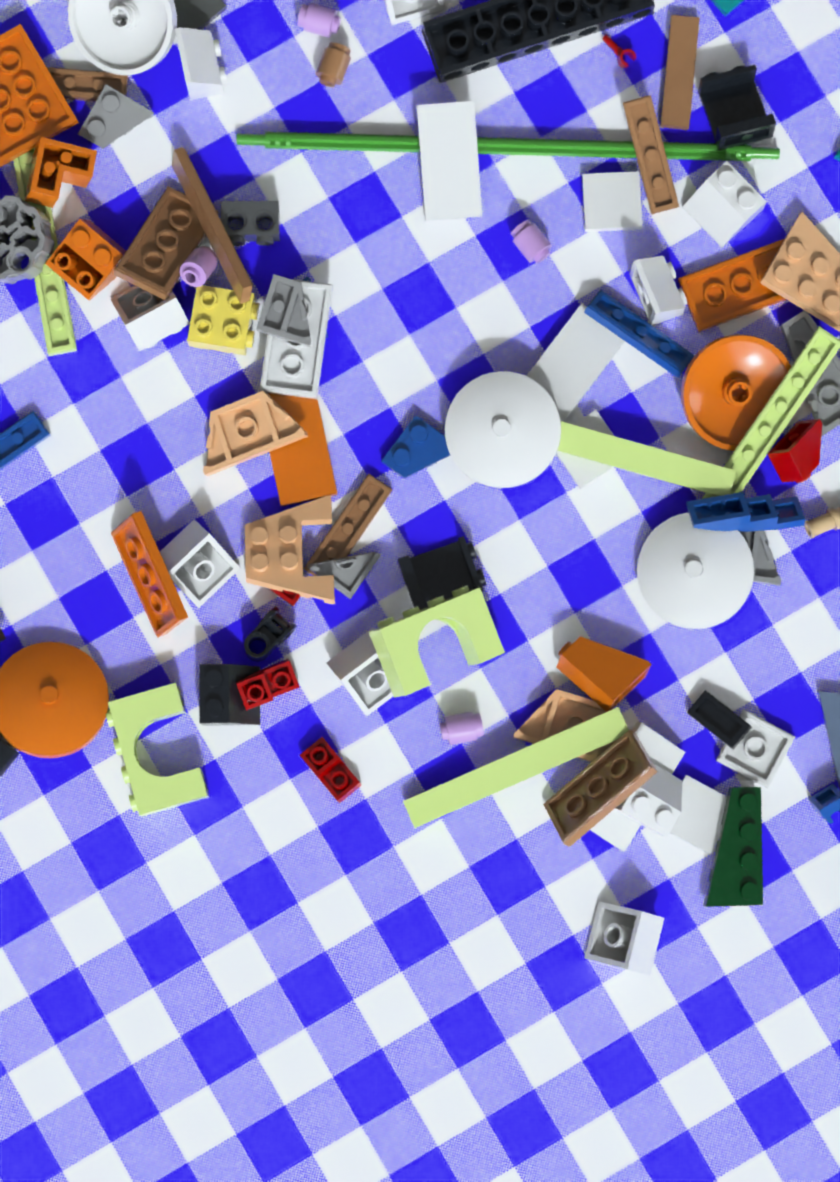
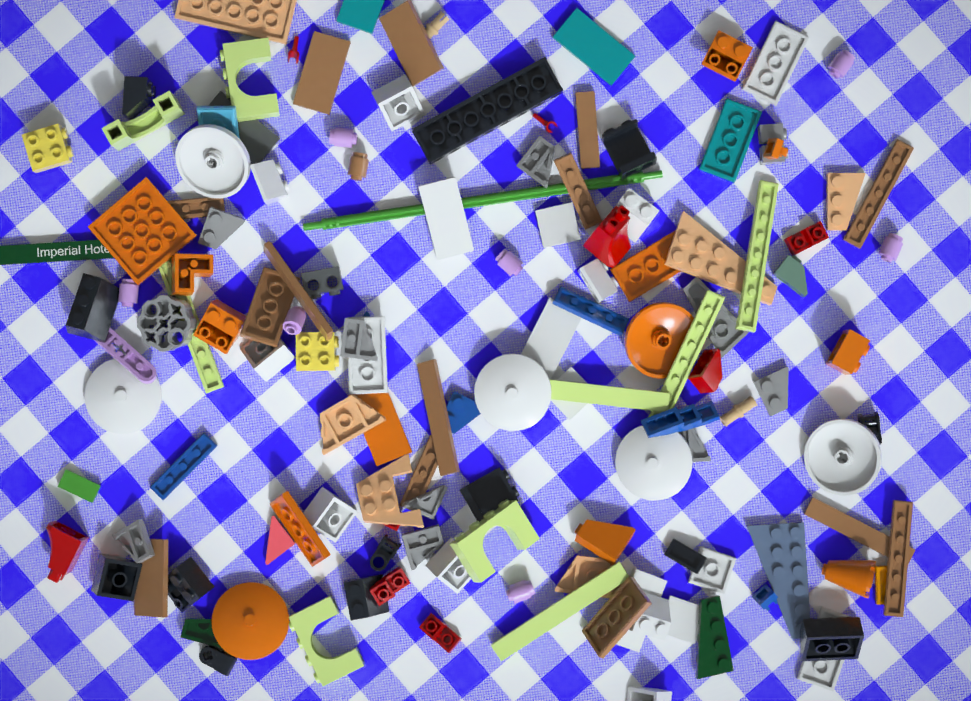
camera: 15 degrees left, 5 degrees up
none -> coral tile [265,515,296,565]
none -> light grey wing [402,524,444,571]
none -> medium nougat tile [417,359,460,476]
none -> light grey wing [516,136,555,188]
none -> red hips [583,205,631,268]

